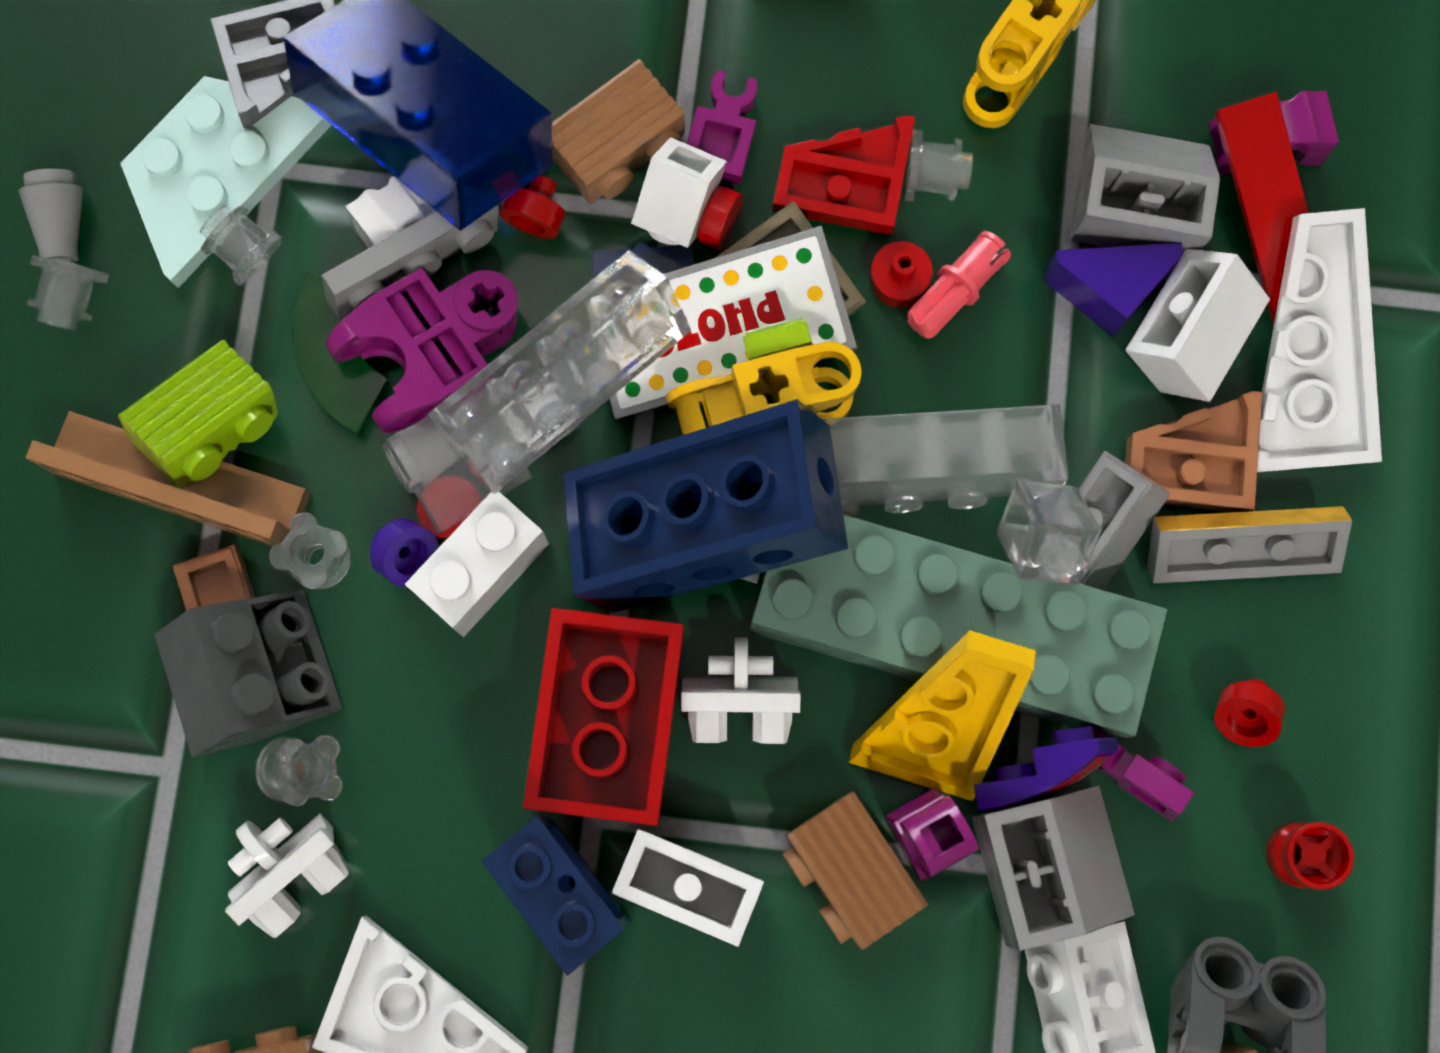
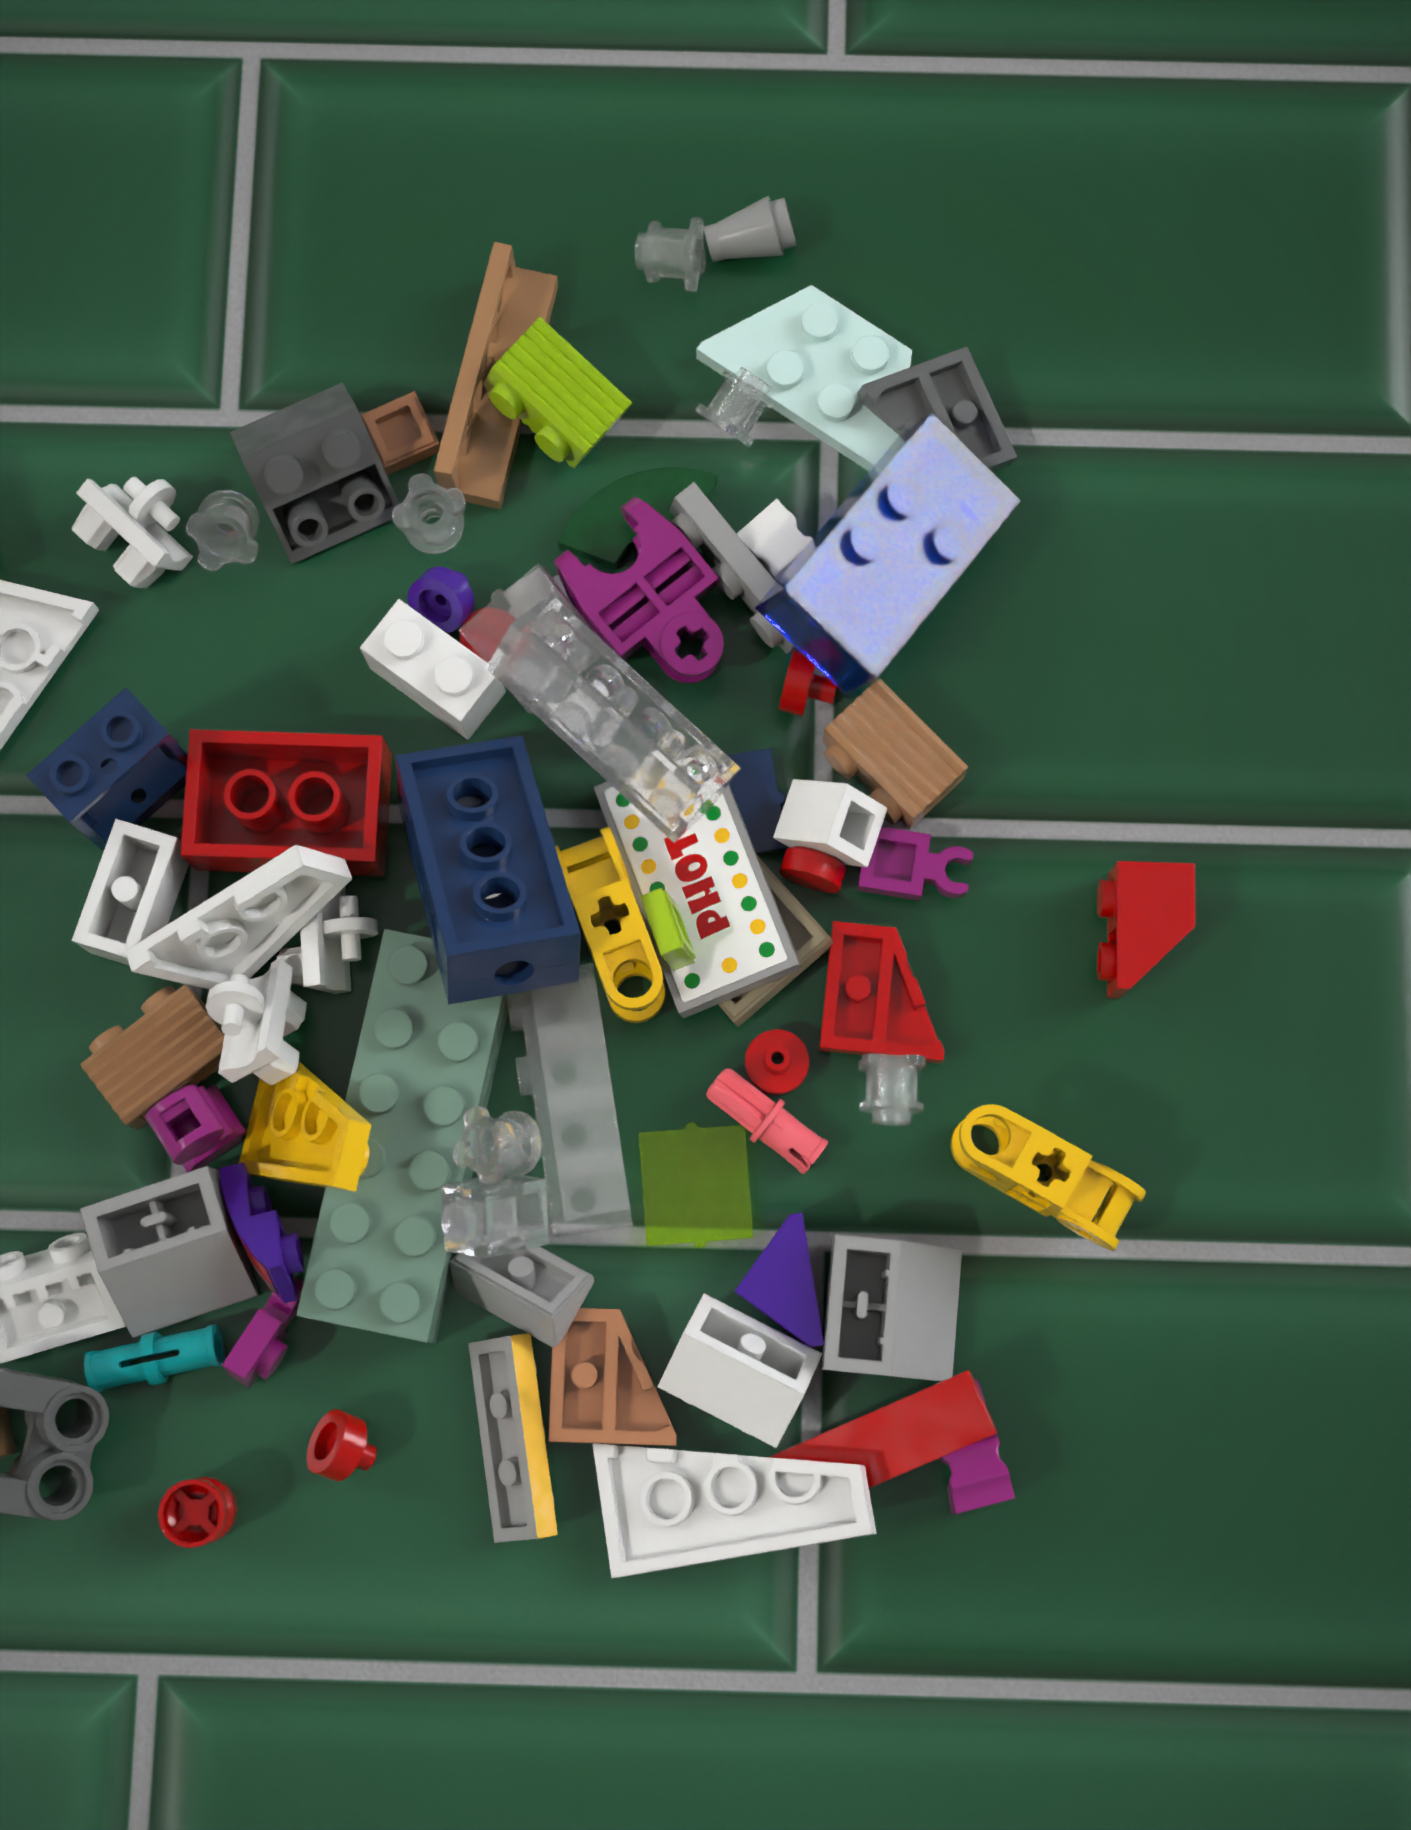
camera: 90 degrees right, 0 degrees up
none -> teal pin [84,1324,225,1392]
none -> white wing [125,845,352,990]
none -> white hips [206,958,307,1085]
none -> clear brick [453,1106,542,1184]
none -> clear neon green piece [639,1122,753,1249]

